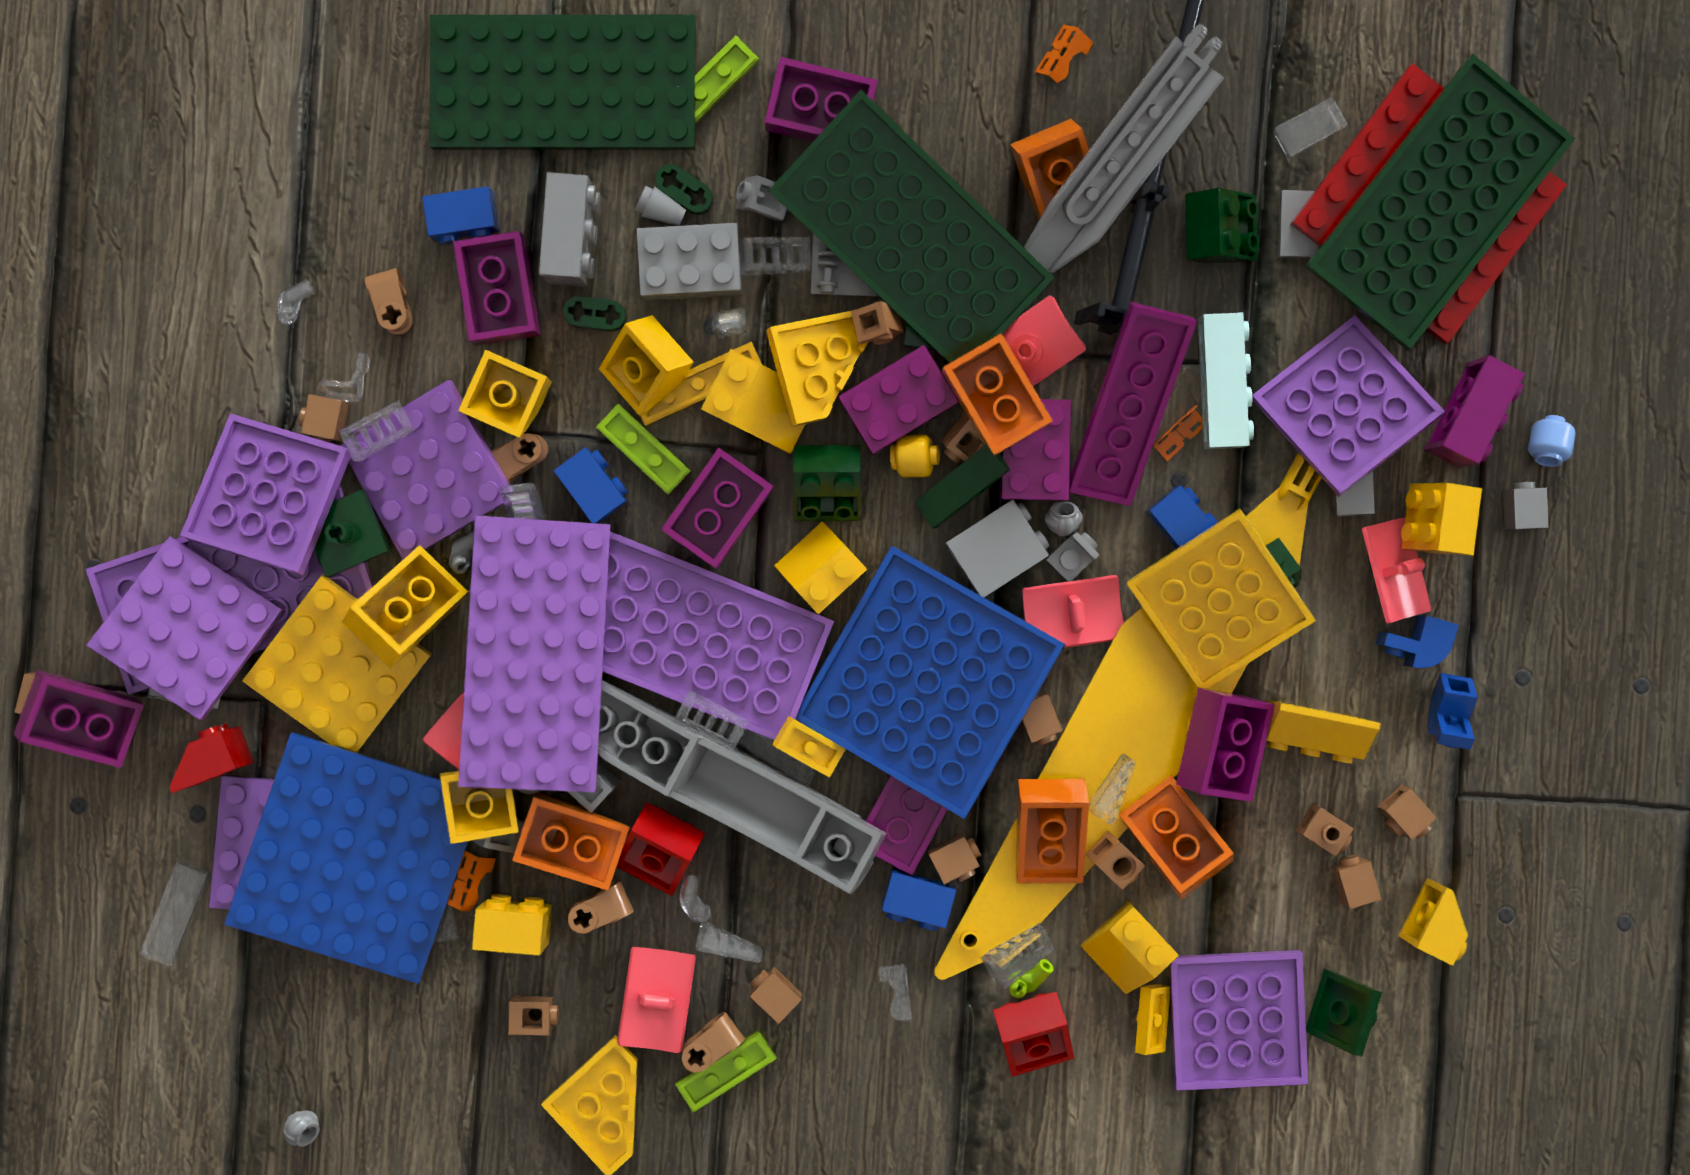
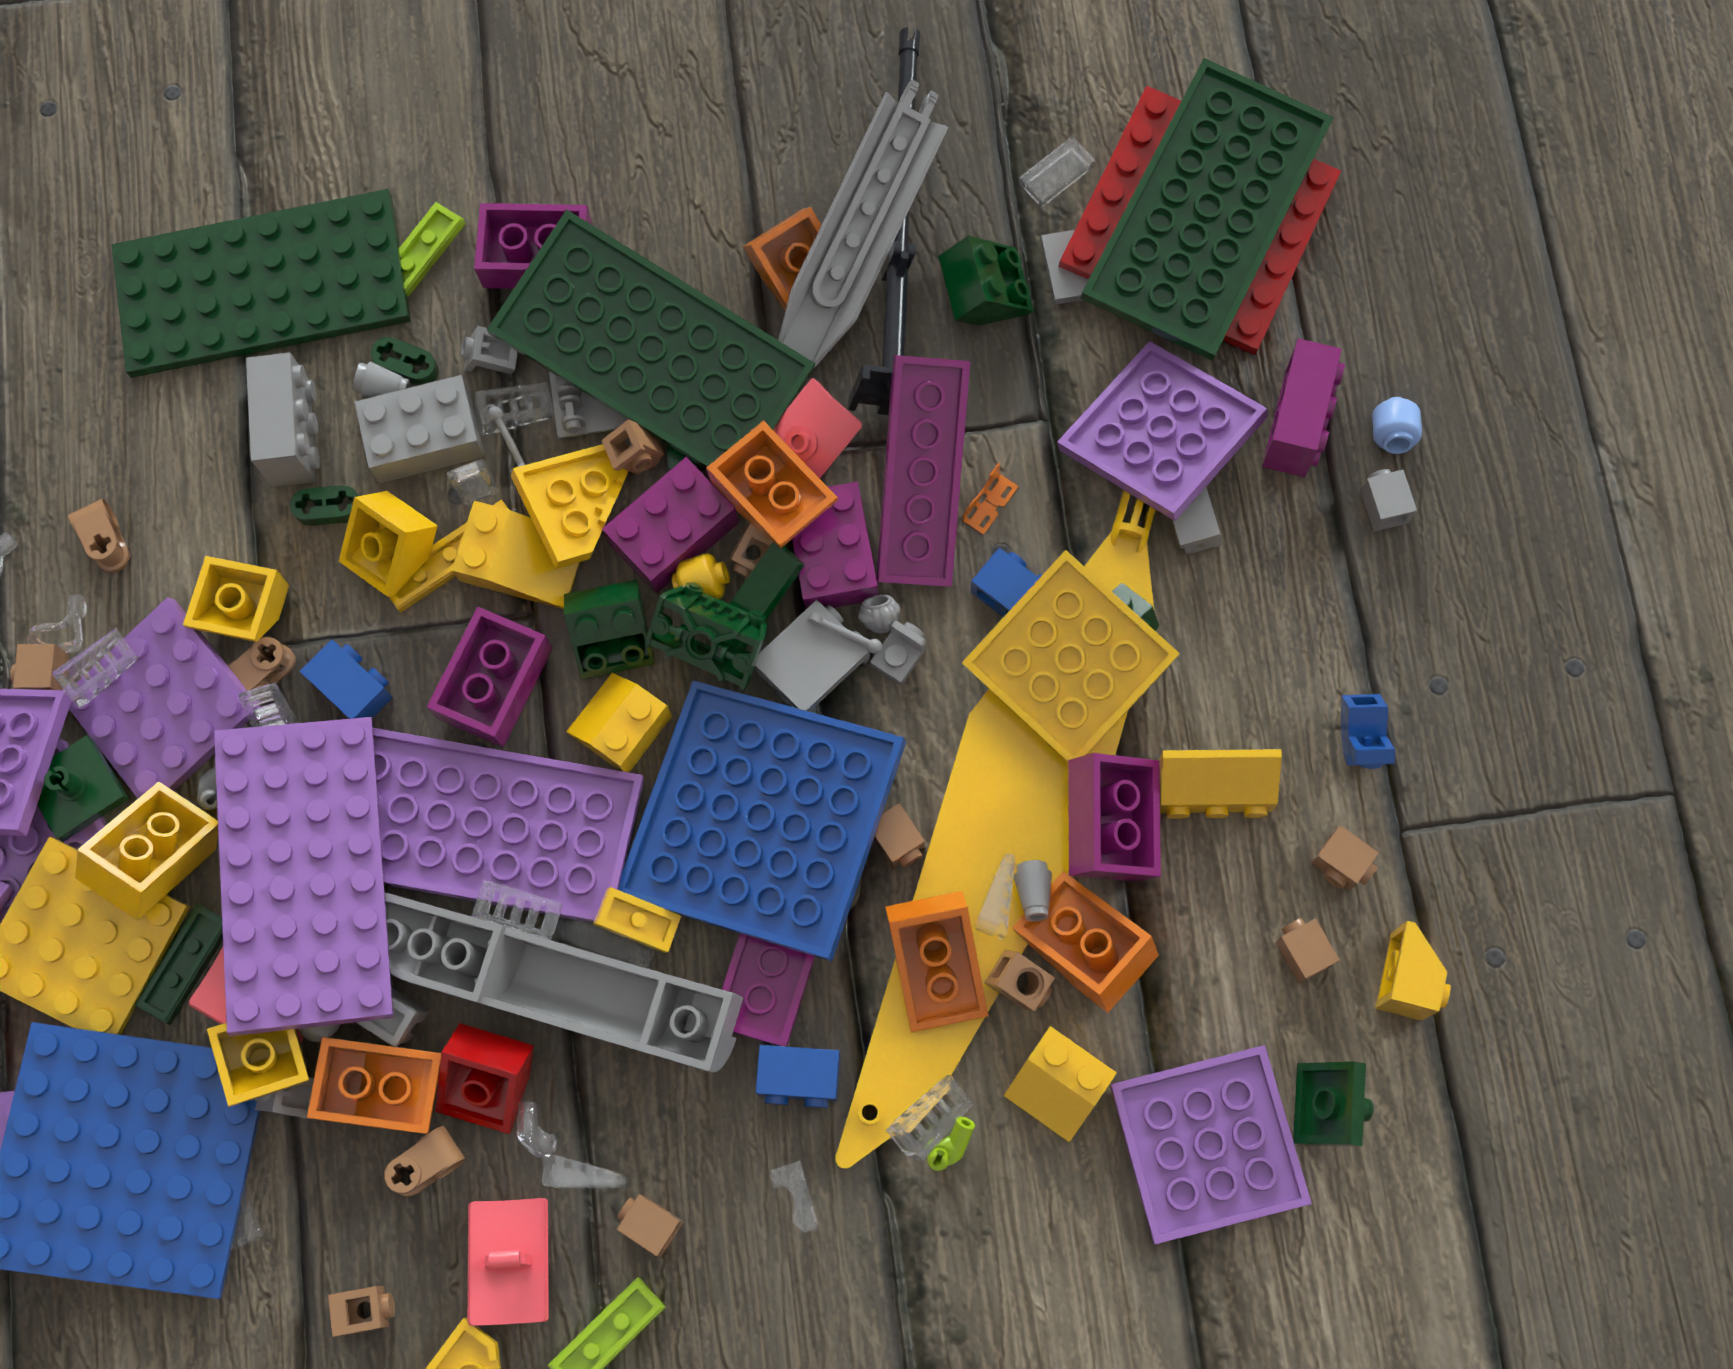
camera: 10 degrees left, 15 degrees down
blue brick [422,186,500,245] -> none
orange piece [447,851,496,911] -> none
magenta brick [453,231,541,346] -> none
yellow brick [472,894,553,955] -> none
lime tile [596,404,692,495] -> none
medium nougat piece [682,1011,745,1073] -> none
medium nougat brick [927,833,981,884] -> none
red slope [993,991,1075,1077] -> none
coral shield [1022,575,1124,648] -> none
orange piece [1035,25,1094,83] -> none
yellow plate [1135,984,1170,1055] -> none
light aqua brick [1197,313,1254,450] -> none
medium nougat brick [1295,804,1354,856] -> none
coral shield [1362,517,1431,624] -> none
blue brick [1376,615,1459,668] -> none
yellow brick [1401,483,1482,555] -> none
none -> dark green tile [135,903,223,1025]
none -> light grey hinge [488,406,525,467]
none -> dark green piece [644,582,767,690]
none -> light grey hinge [808,612,882,653]
none -> light grey cone [1013,860,1052,922]

